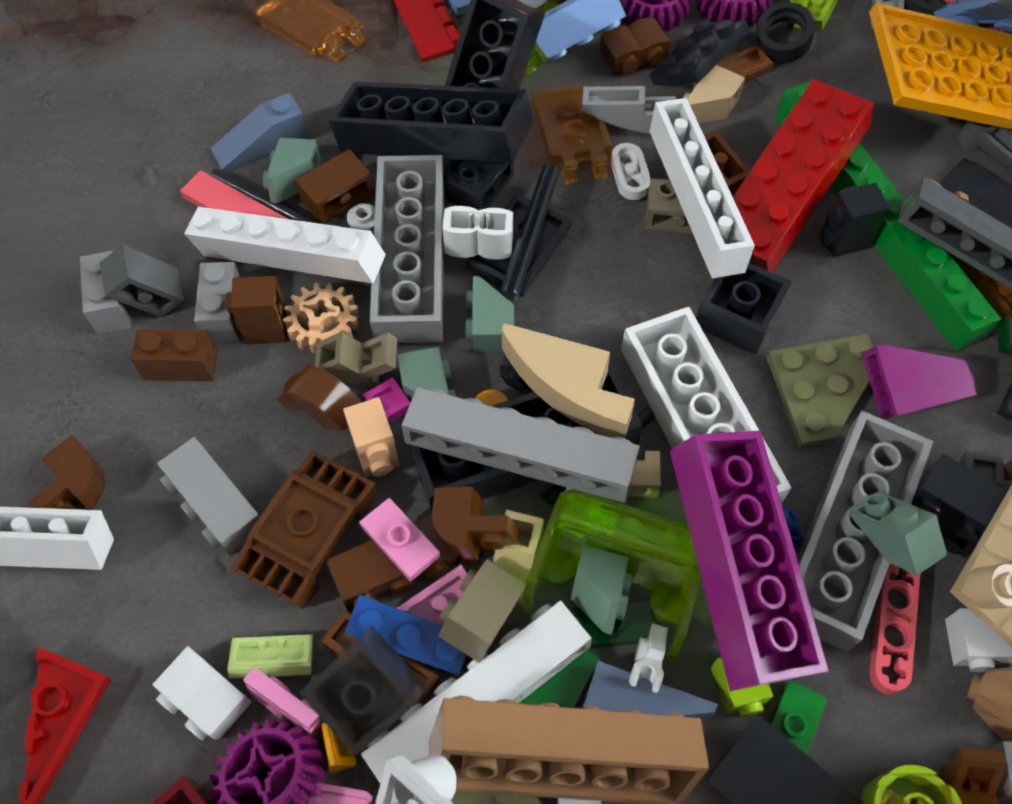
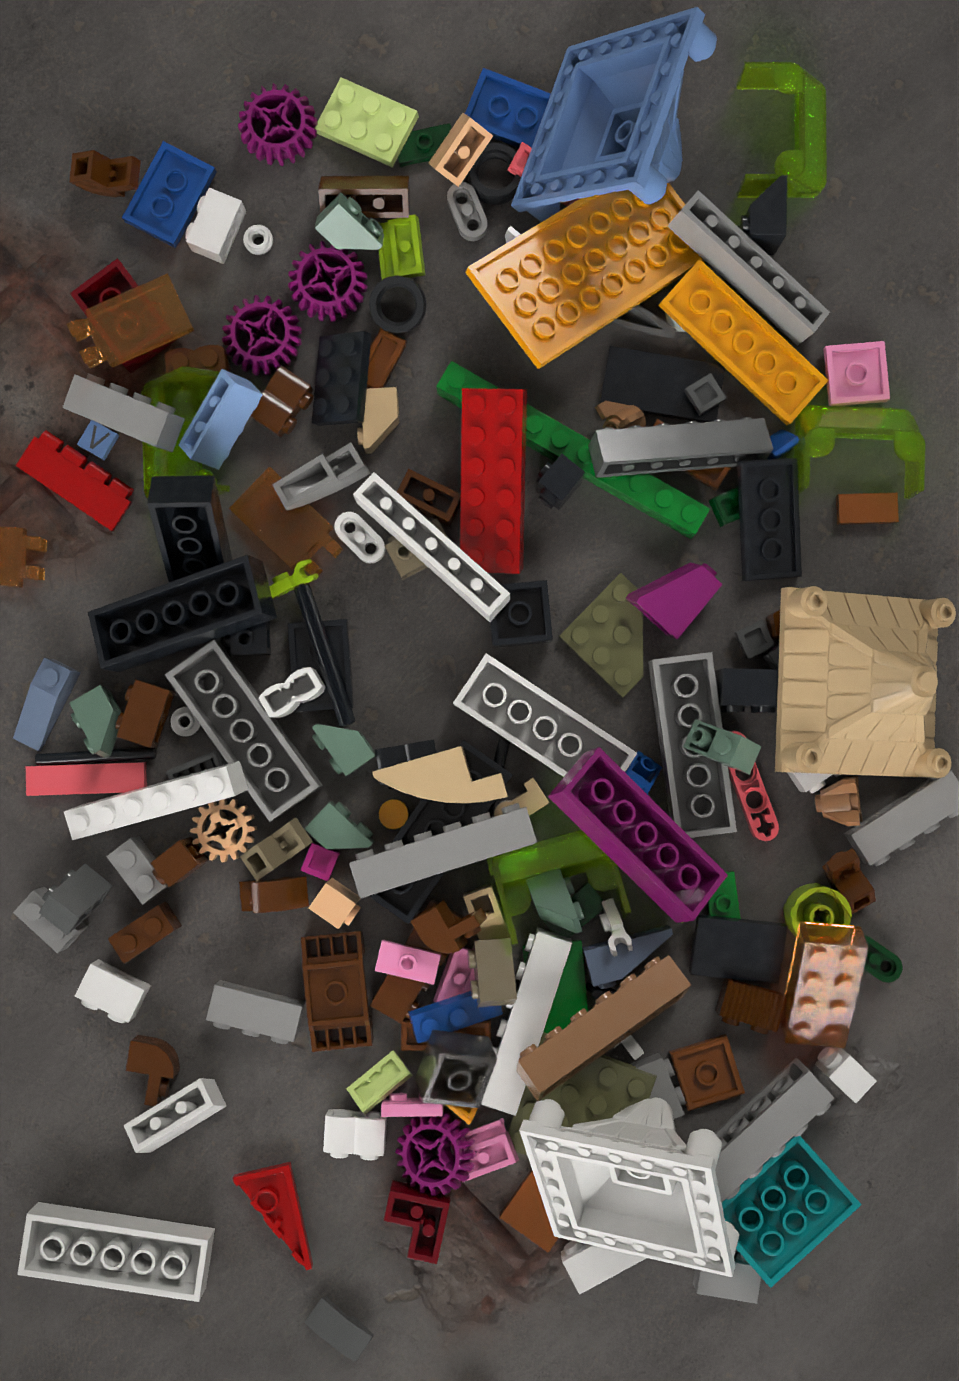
camera: 30 degrees left, 25 degrees up
none -> white brick [75,959,151,1023]
none -> lime plate [269,559,319,599]

